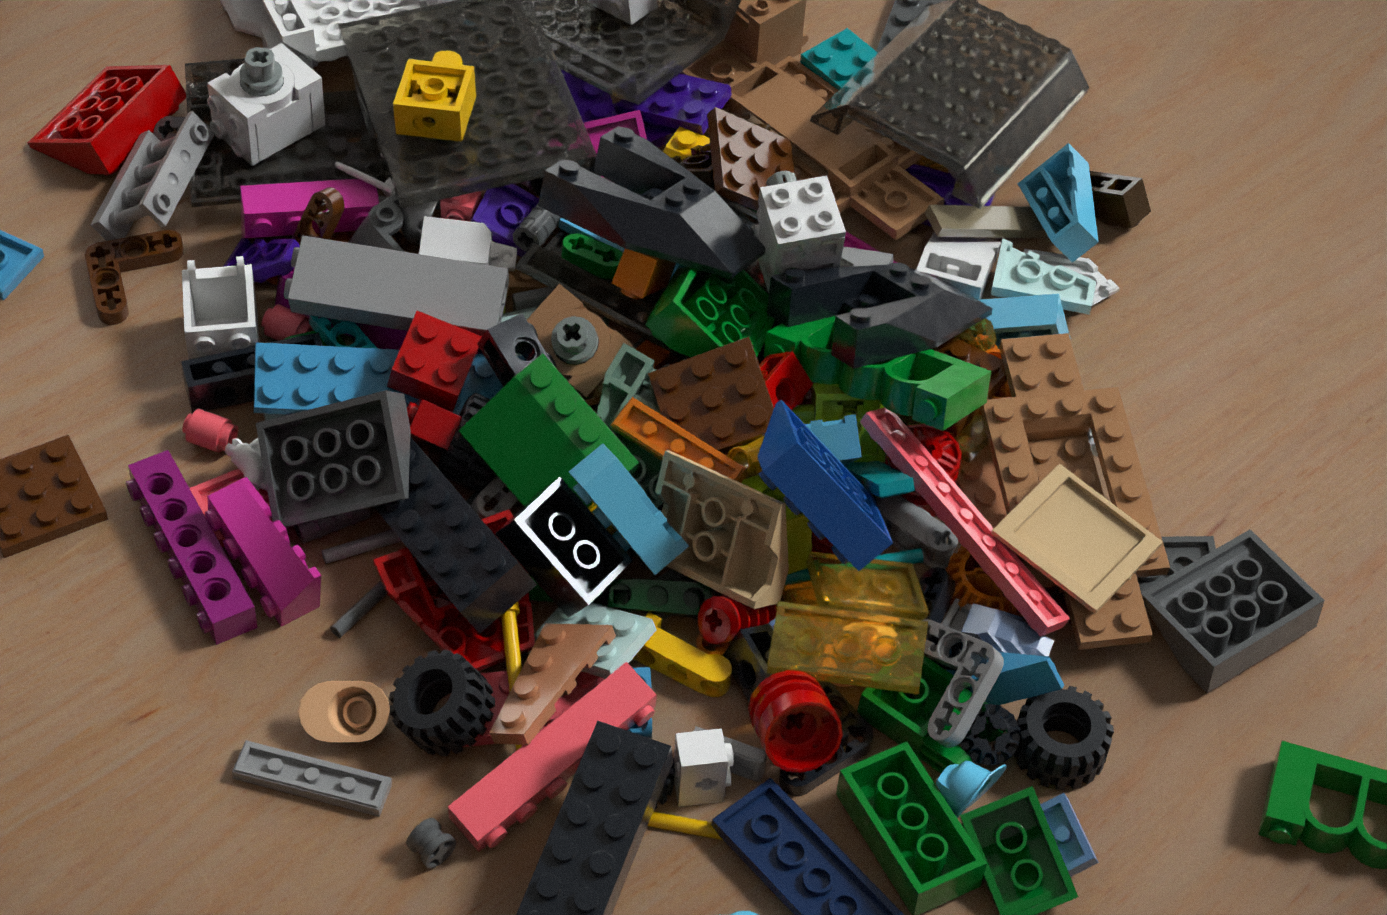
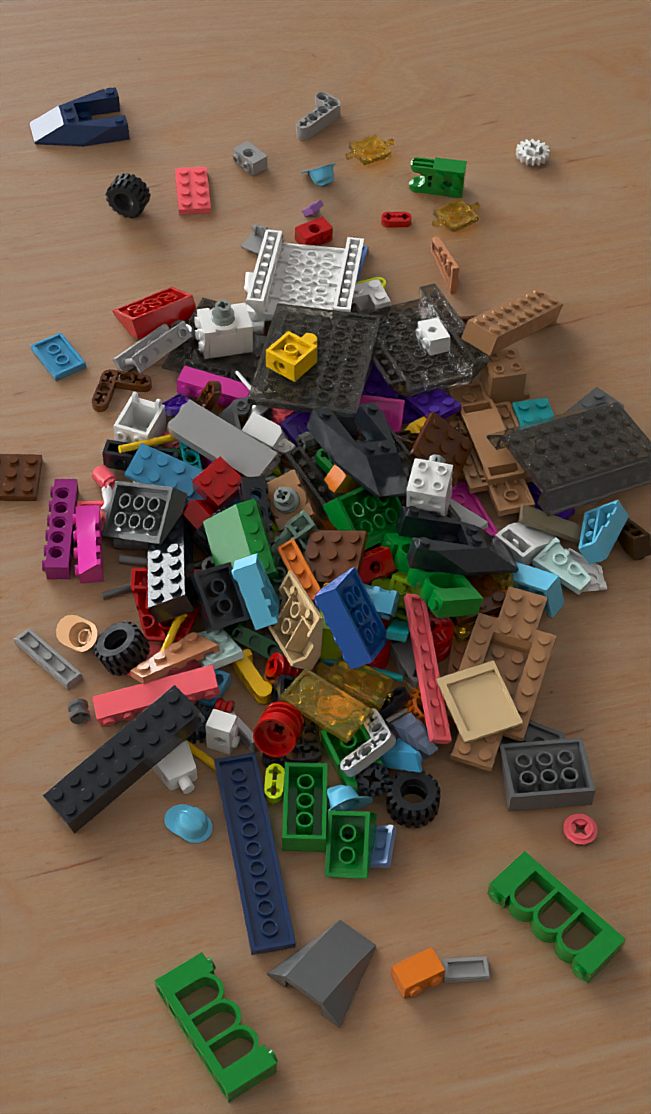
camera: 30 degrees right, 0 degrees up
none -> yellow bar [118,435,177,453]
none -> white torso [152,741,197,794]
none -> red wheel [214,697,235,714]
none -> neon yellow beam [264,764,285,804]
none -> coral gear [563,814,598,846]

